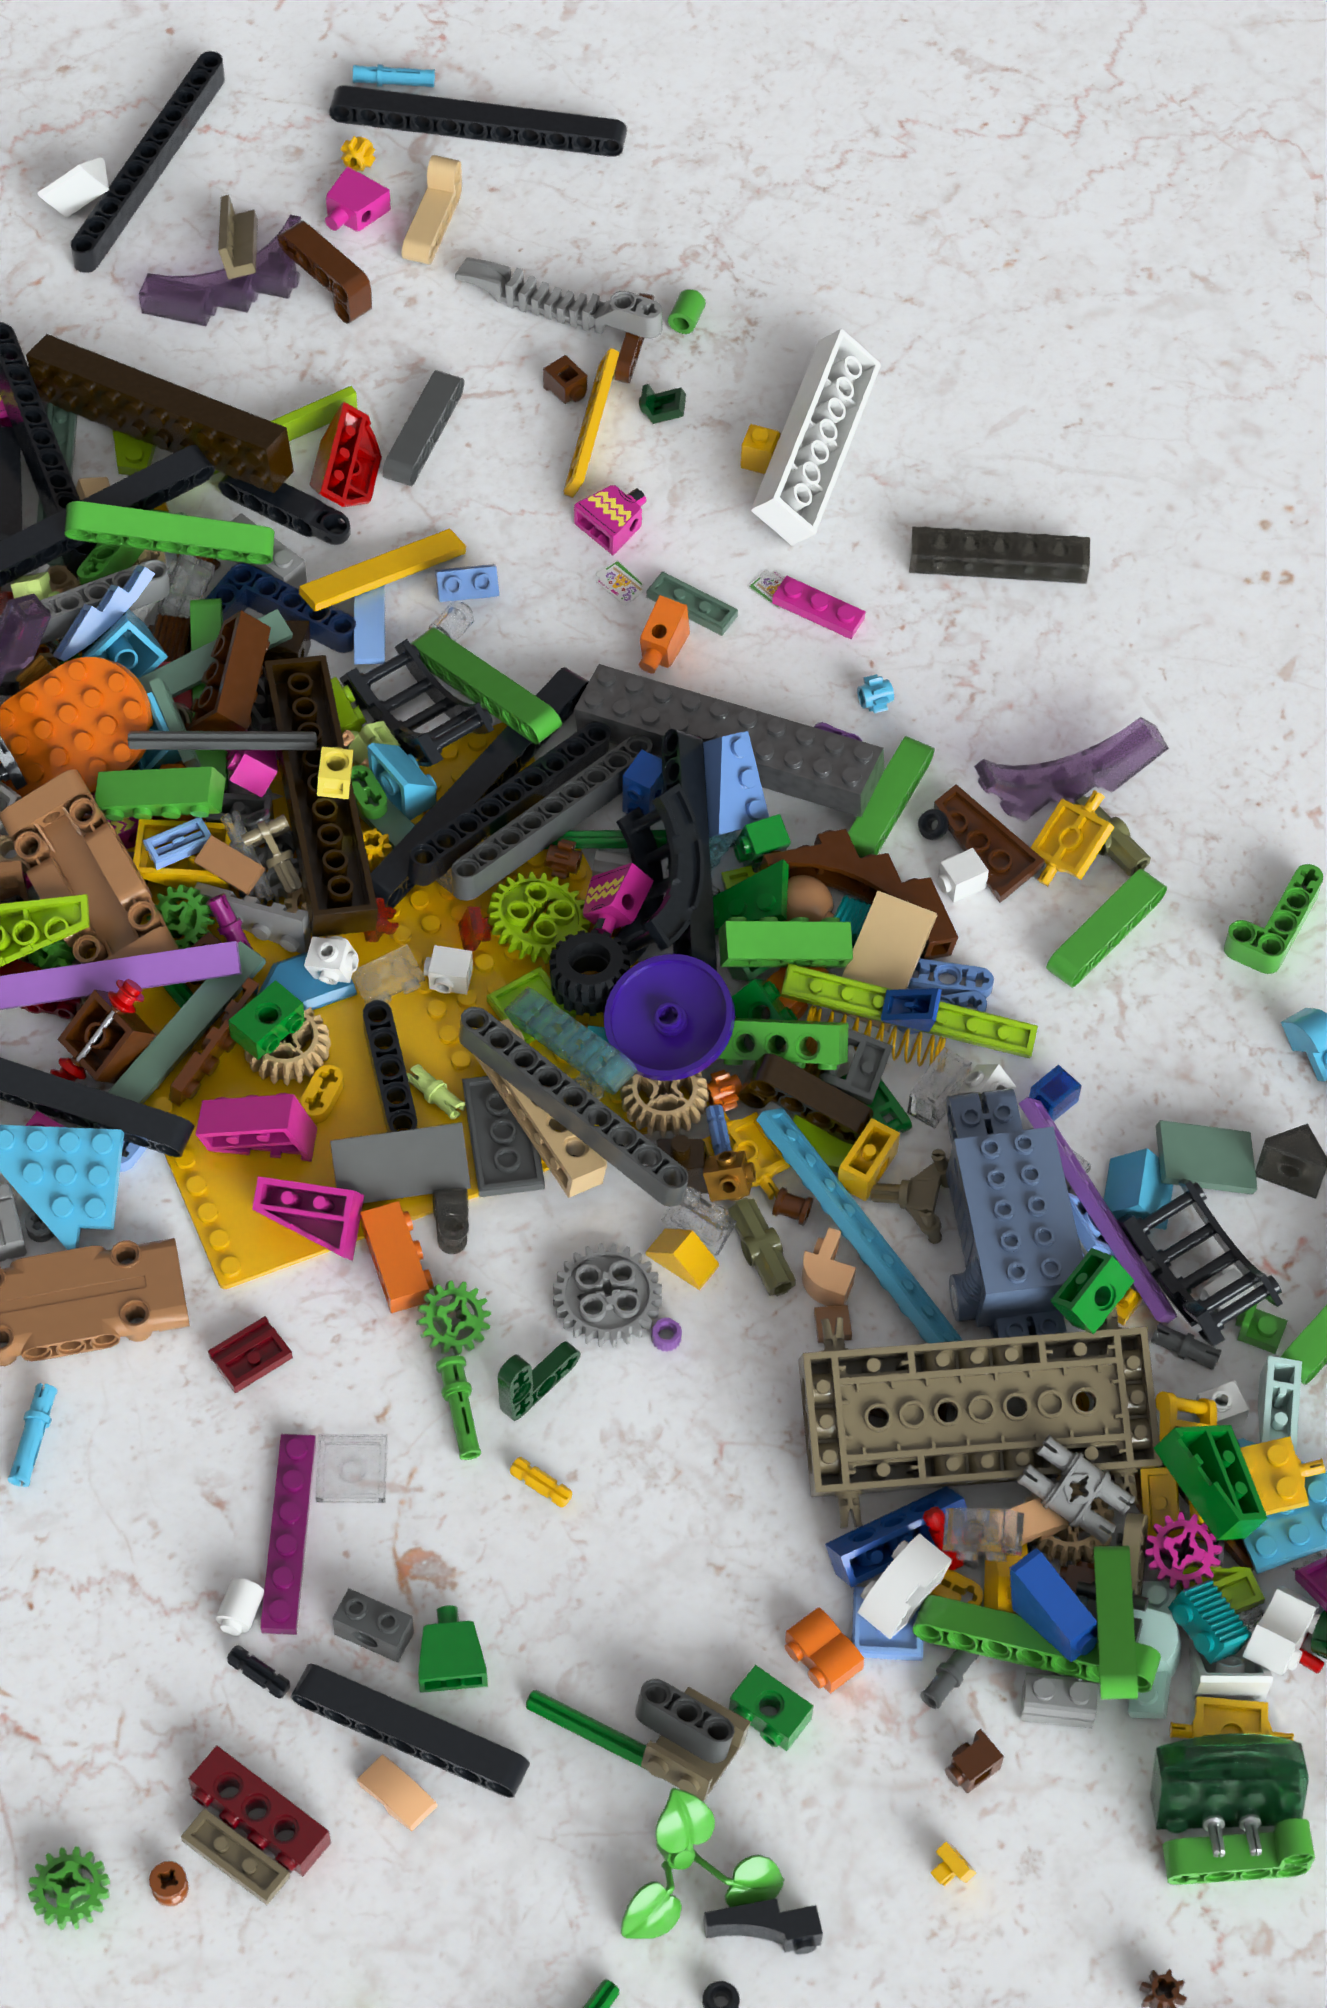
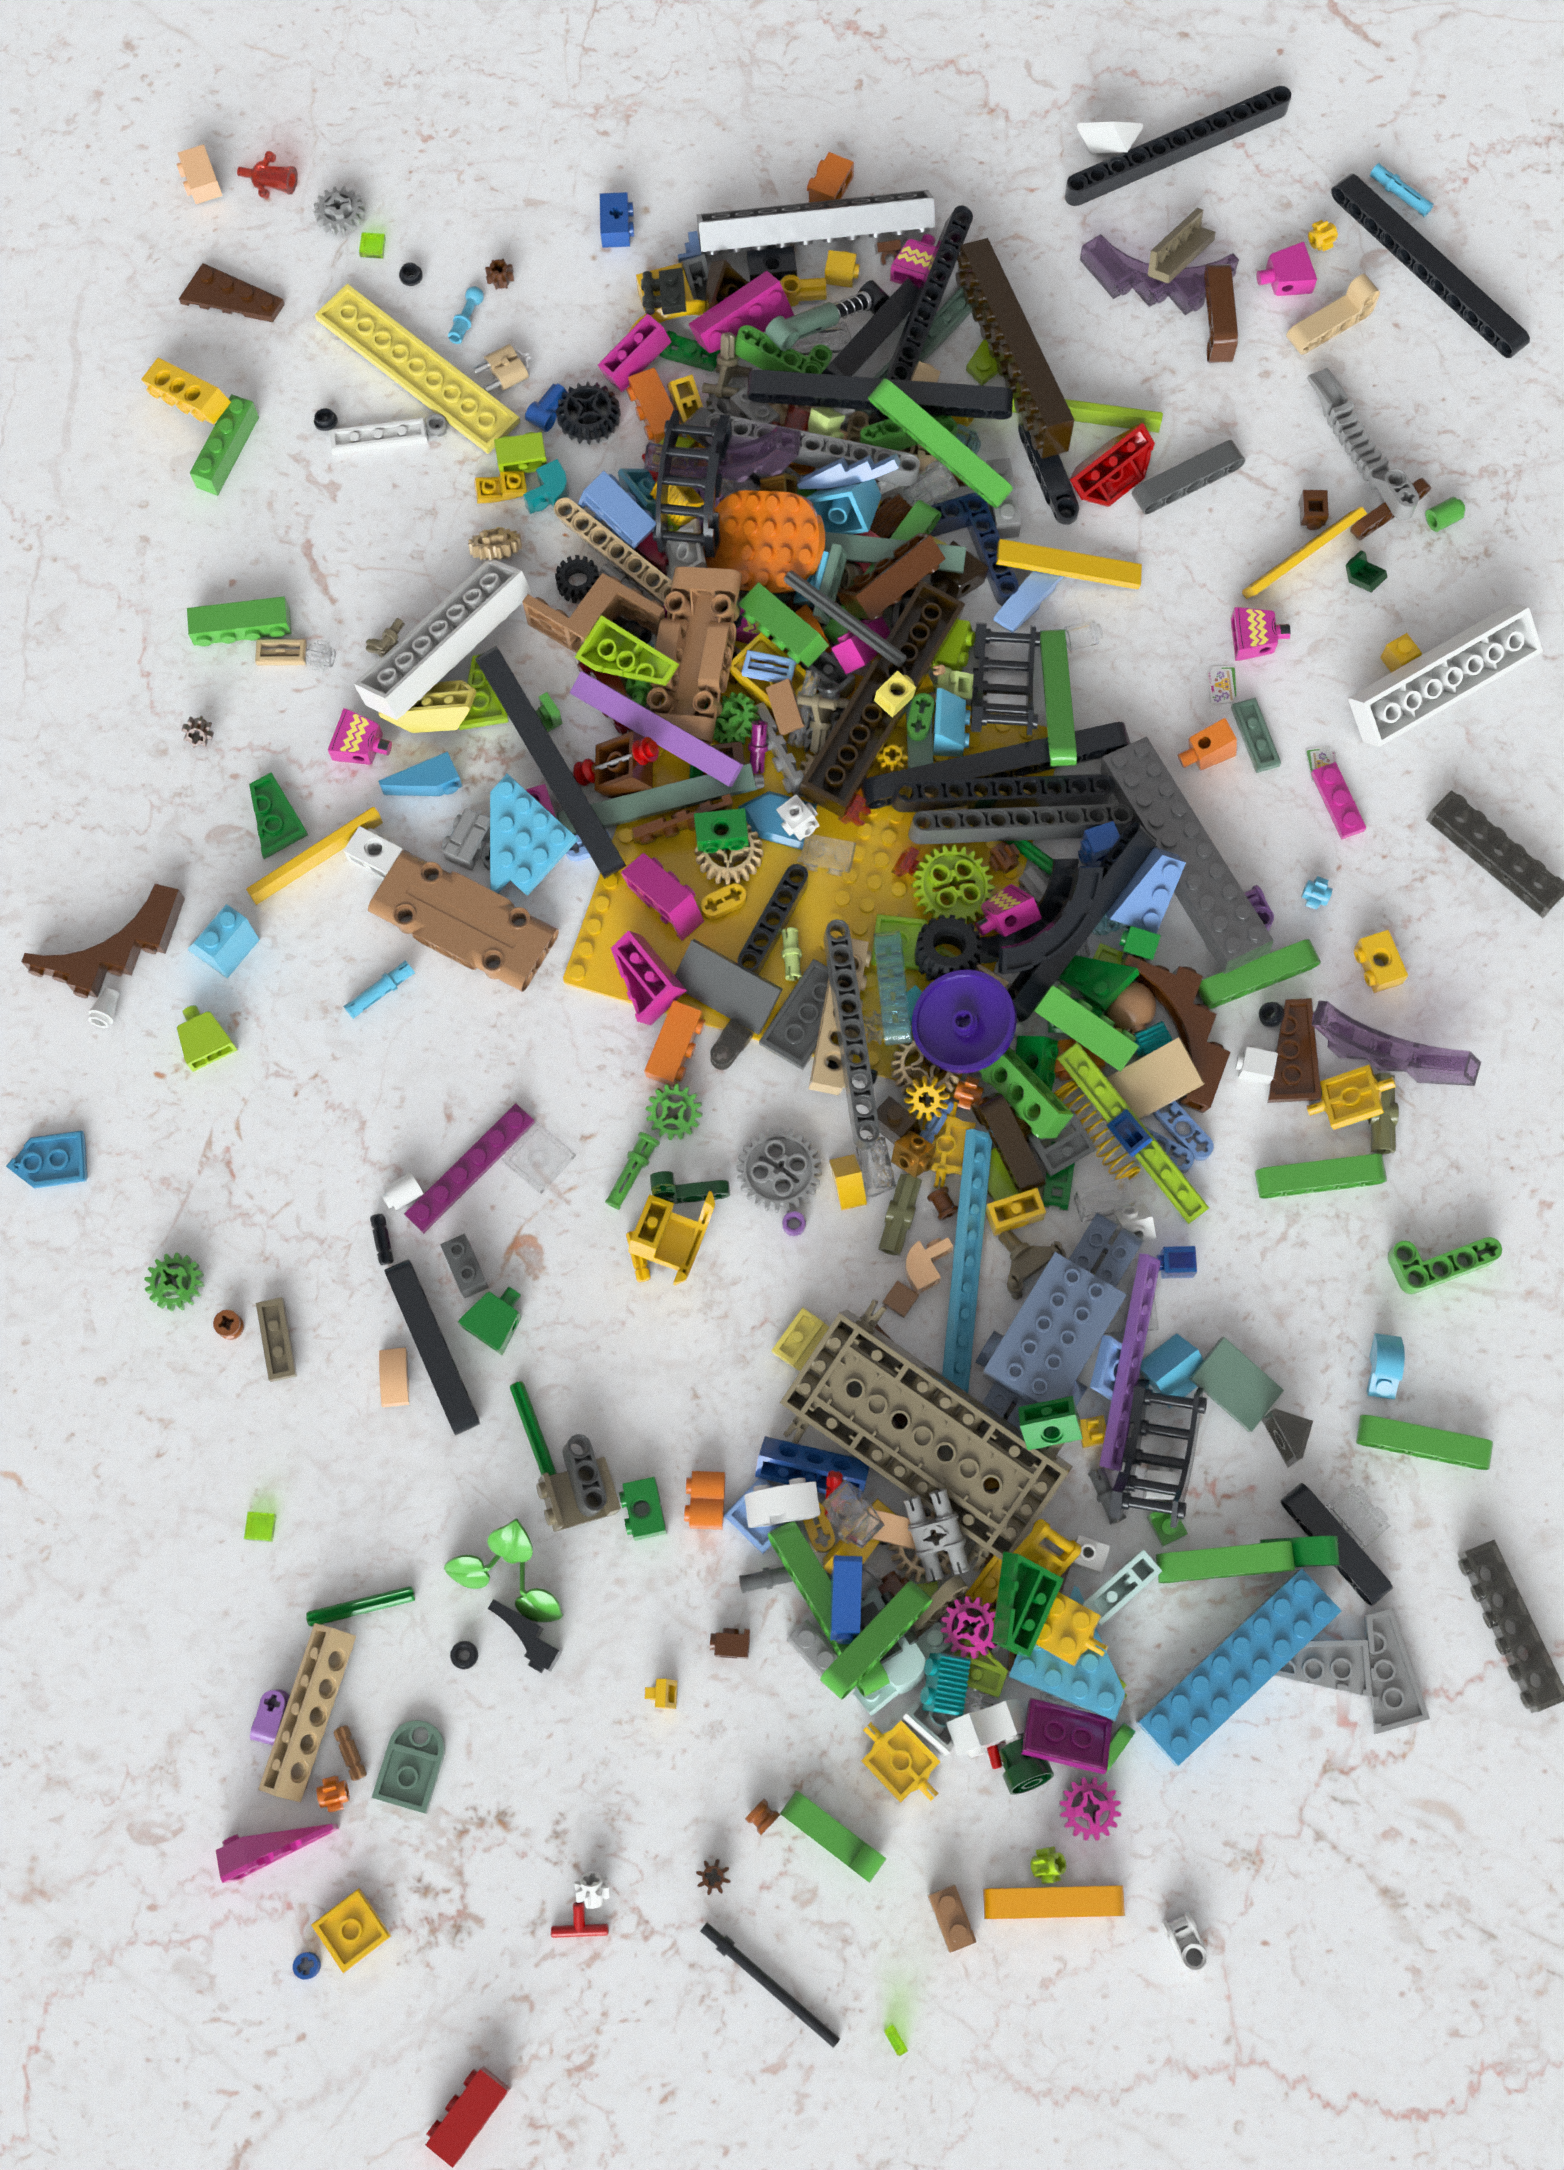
camera: 45 degrees right, 15 degrees up
dark red brick [188,1746,331,1877] -> none
dark red plate [208,1316,293,1393] -> none
white brick [424,945,473,995] -> none
medium blue brick [435,564,499,602] -> none
clear green piece [1150,1734,1309,1858] -> none
none -> yellow piece [628,1191,715,1286]
none -> dark orange wheel [745,1798,780,1835]
none -> light yellow plate [771,1307,829,1371]
none -> yellow gear [904,1075,950,1121]
none -> yellow brick [1354,929,1408,993]

